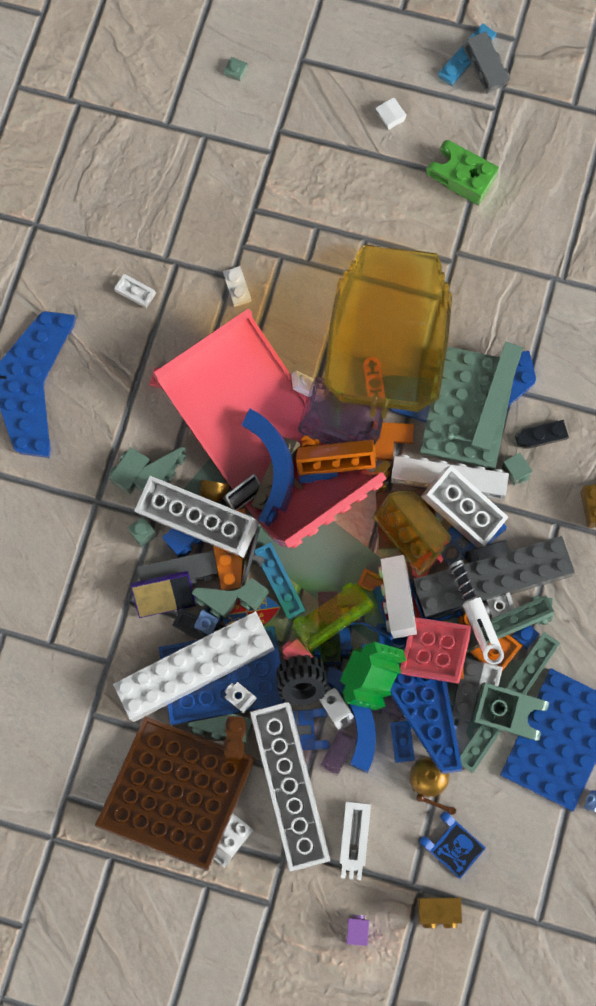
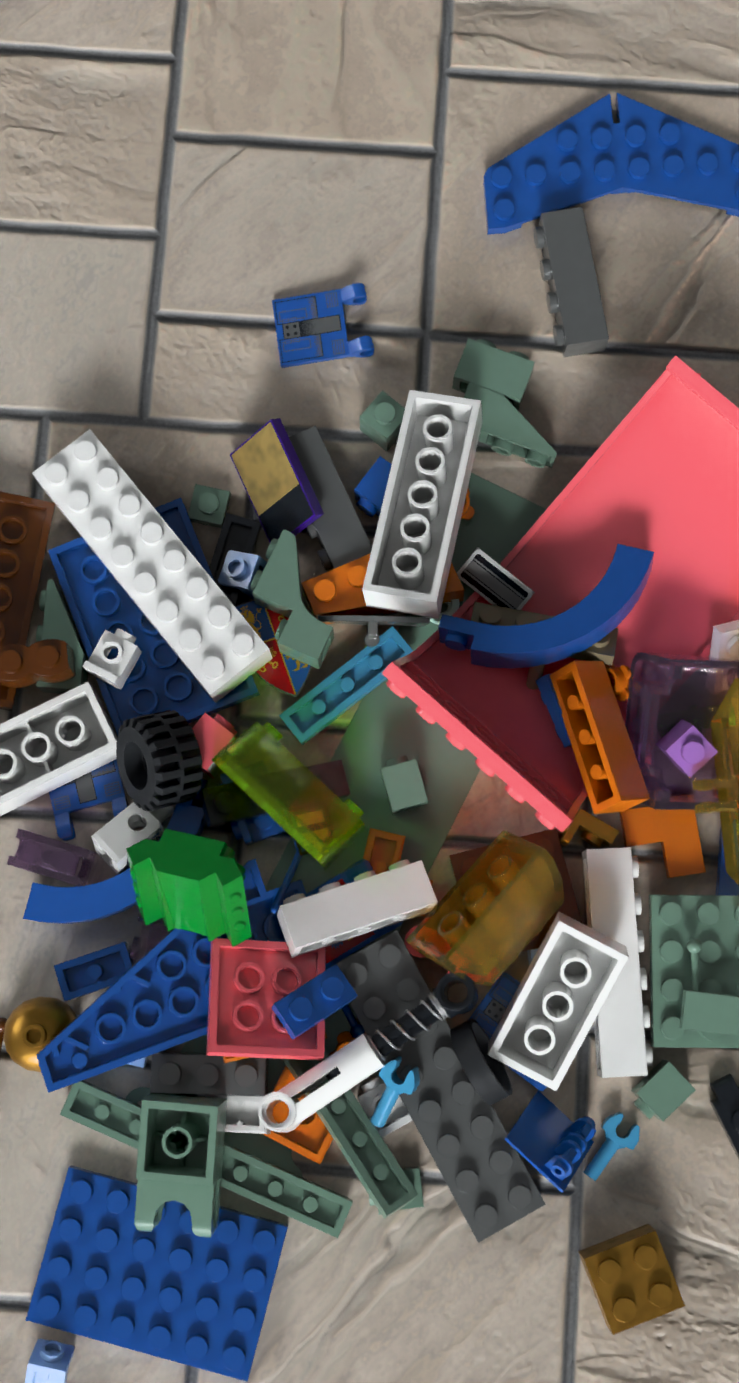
camera: 75 degrees right, 5 degrees up
pearl gold helmet [200,479,229,503] -> none
blue plate [512,626,540,650] -> none
none -> sand green plate [188,484,231,528]
none -> blue plate [271,964,358,1040]
none -> blue flag [272,283,374,368]
none -> dark azure bar [370,1056,420,1128]
none -> sand green brick [381,755,428,814]
none -> blue hinge [504,1090,596,1193]
none -> dark grey brick [534,207,609,358]
none -> dark azure bar [584,1112,640,1181]
none -> medium lavender brick [655,719,718,778]

